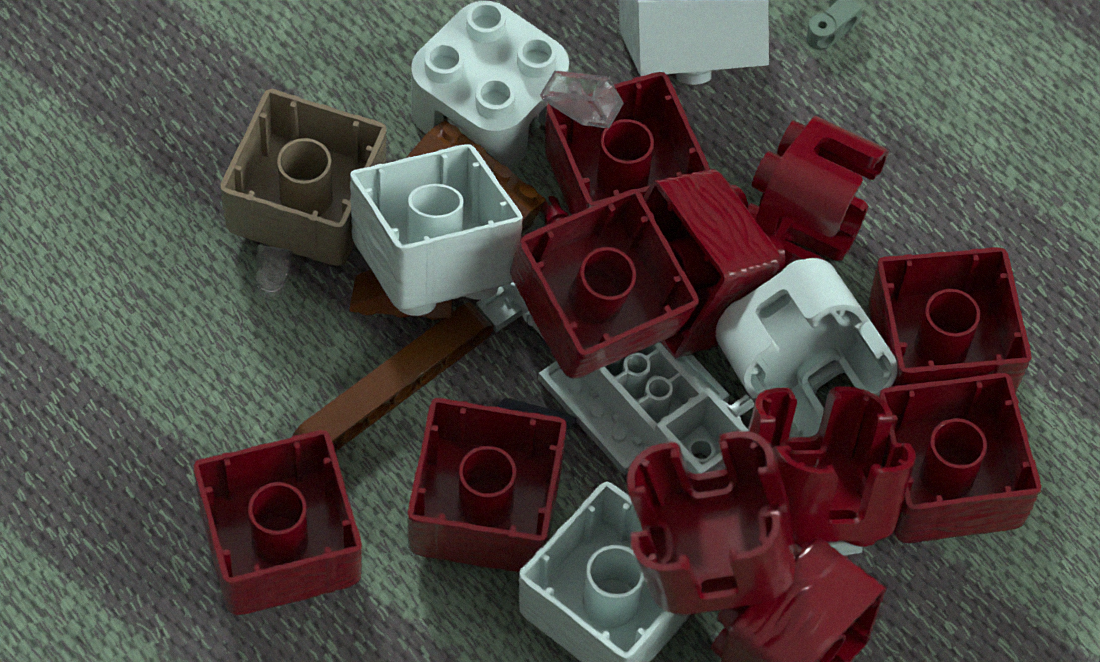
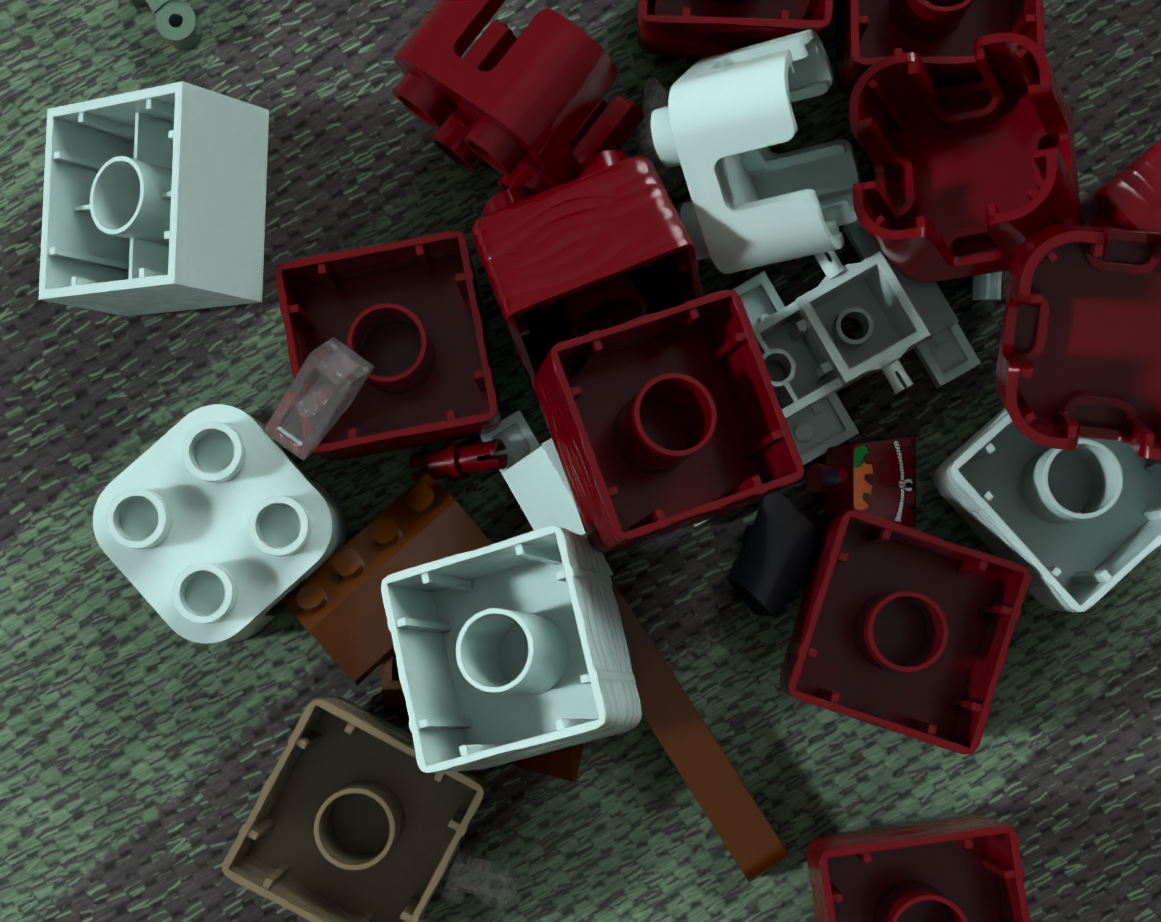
camera: 75 degrees left, 25 degrees up
none -> dark red torso [807,436,916,527]

